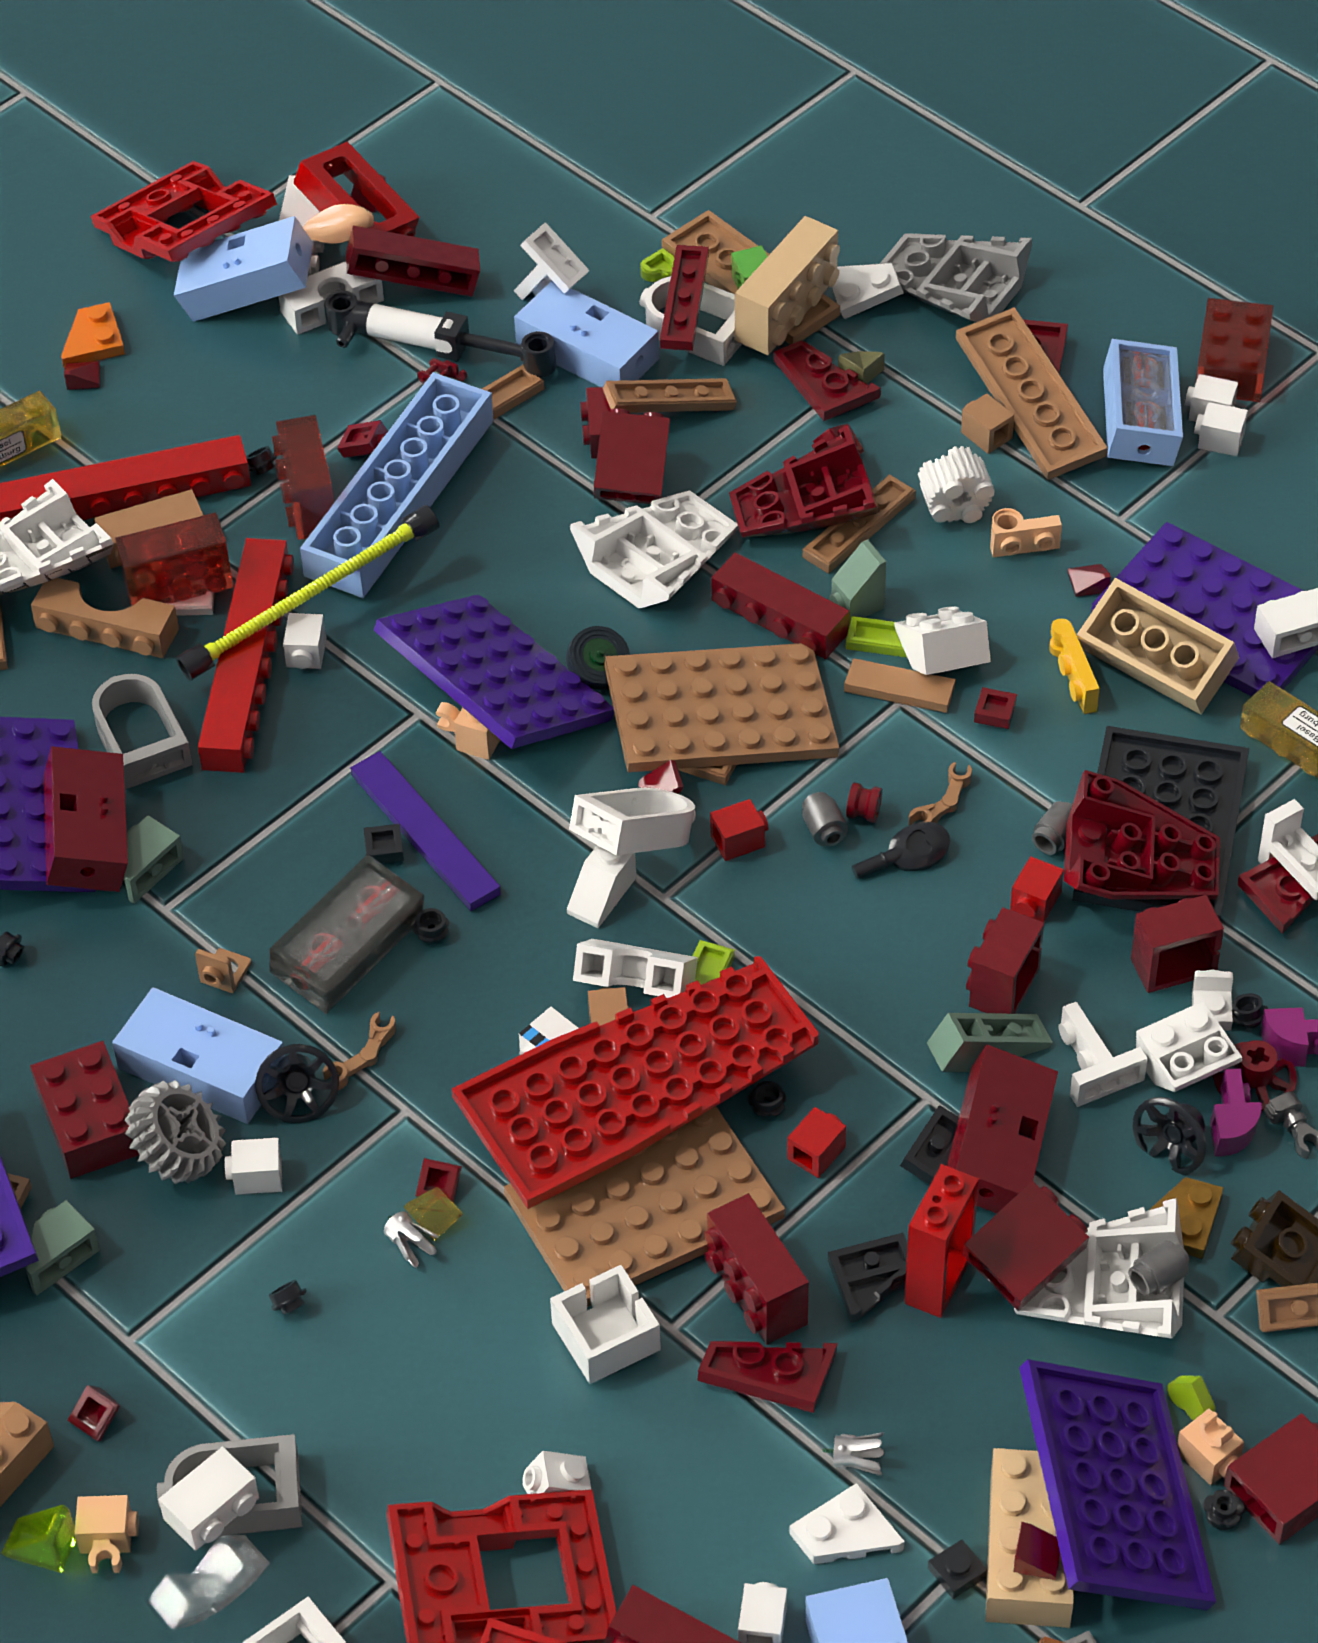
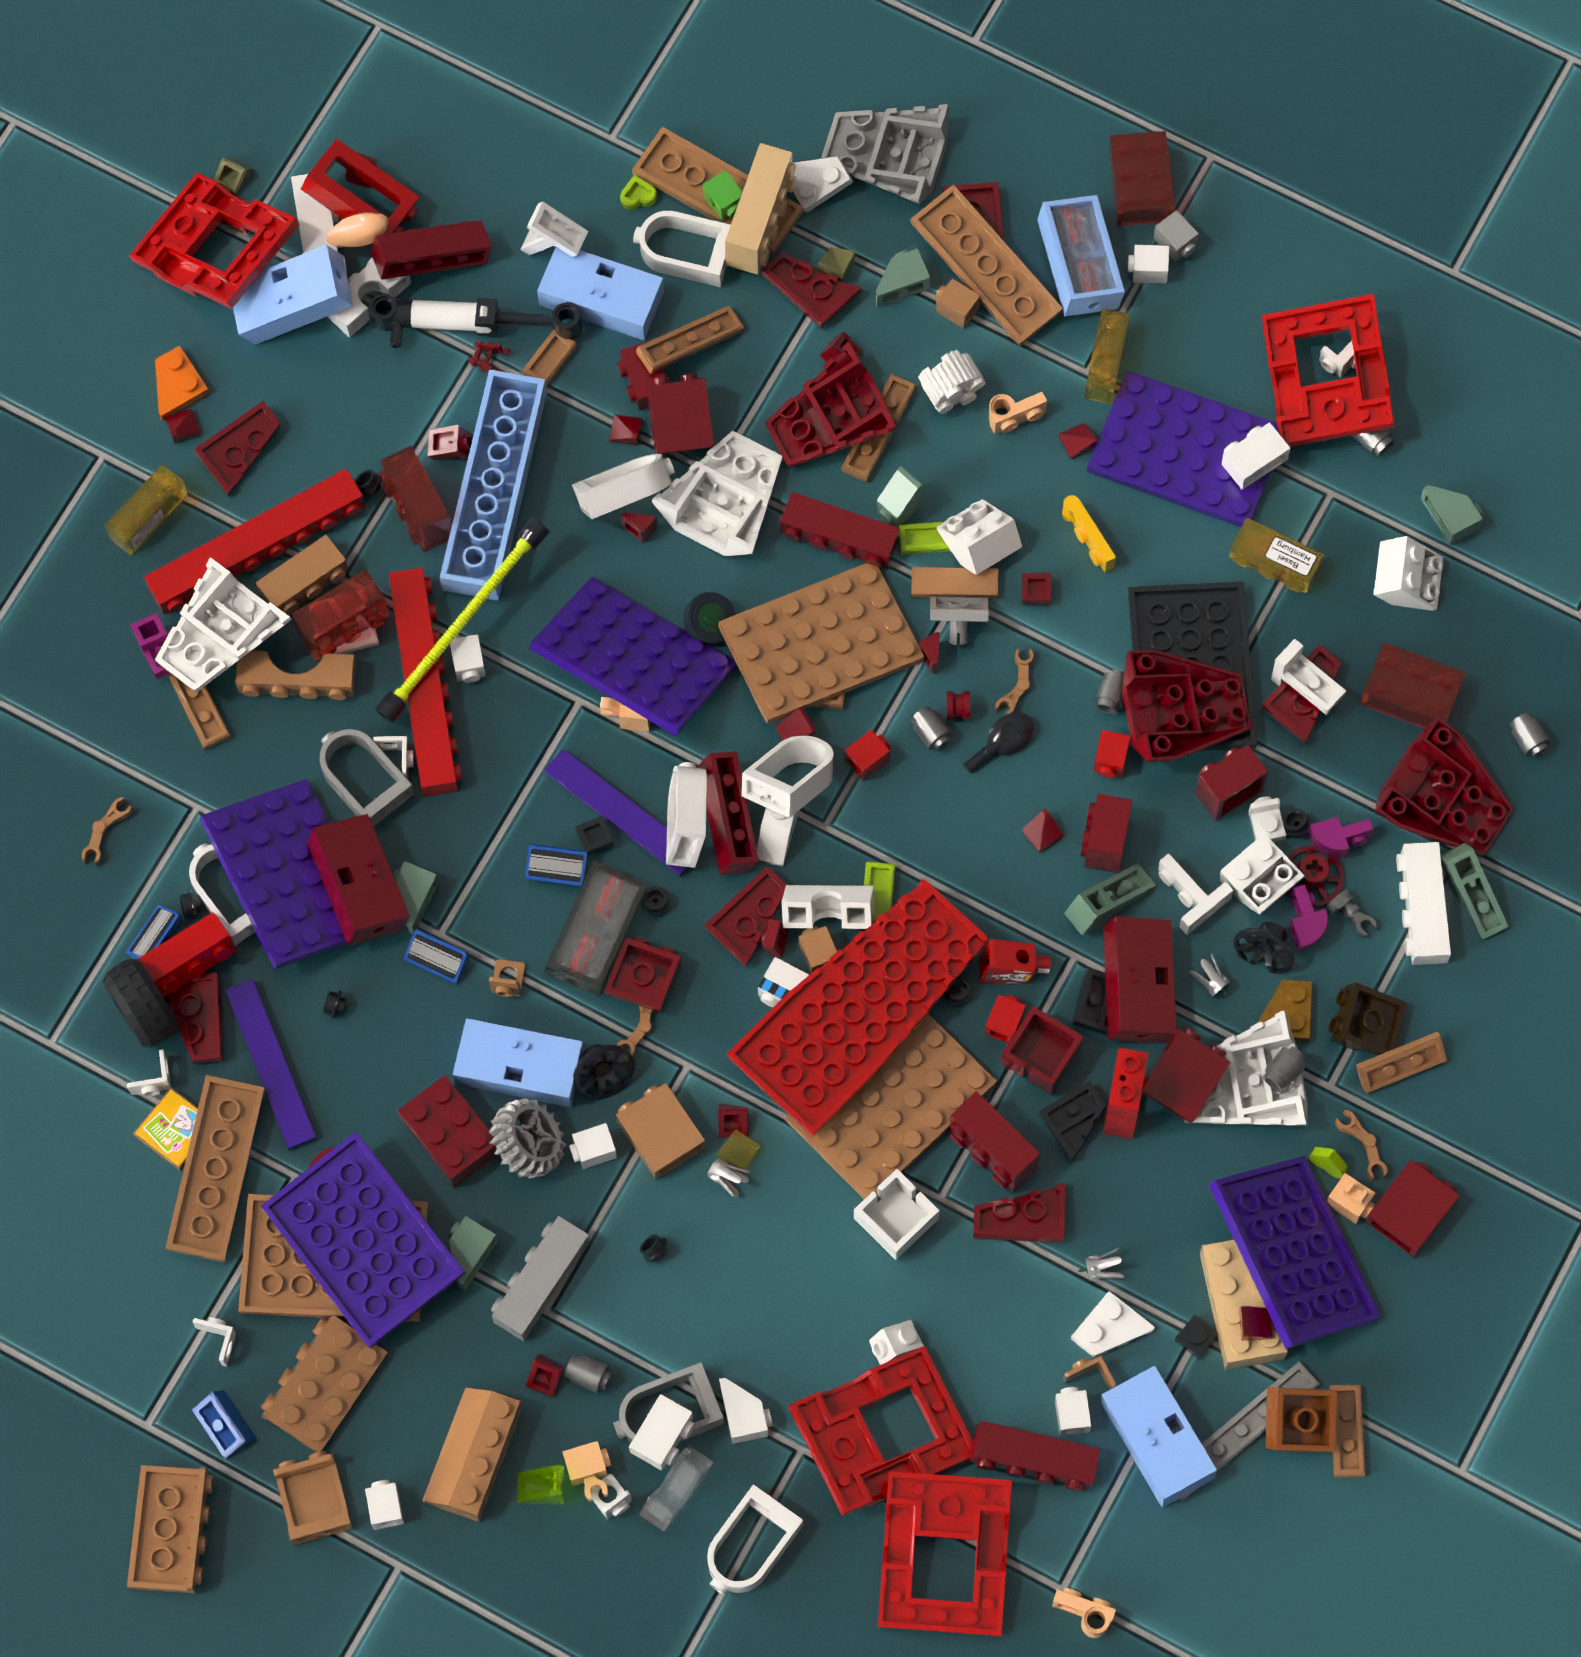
camera: 15 degrees left, 20 degrees up
dark red plate [660,245,709,351] -> none
tan brick [1077,578,1240,715] -> none
white brick [1185,374,1238,422] -> none
black plate [1203,1490,1245,1530] -> none
none -> dark red wing [194,401,280,496]
none -> olive slope [213,157,253,195]
none -> white bracket [373,736,414,781]
none -> slope [403,929,469,984]
none -> light grey brick [491,1216,590,1341]
none -> slope [525,843,588,886]
none -> flat silver brick [565,1354,612,1393]
none -> white window [572,454,675,519]
none -> white bracket [591,1474,632,1520]
none -> dark red plate [604,937,681,1013]
none -> dark red slope [609,414,642,446]
none -> medium nougat brick [616,1083,706,1180]
none -> dark red slope [621,512,658,543]
none -> white window [666,762,707,868]
none -> dark red brick [698,751,759,875]
none -> dark red wing [704,866,787,968]
none -> white slope [719,1378,773,1444]
none -> dark red plate [762,919,789,958]
none -> sand green slope [875,249,930,308]
none -> dark red slope [920,632,940,674]
none -> light grey tile [930,596,989,645]
none -> red torso [979,939,1051,984]
none -> dark red piece [1000,1006,1084,1095]
none -> dark red slope [1022,808,1063,853]
none -> medium nougat bracket [1063,1356,1117,1390]
none -> clear yellow brick [1085,309,1130,404]
none -> light grey brick [1154,210,1199,262]
none -> flat silver piece [1189,953,1231,997]
none -> medium nougat piece [1335,1110,1387,1181]

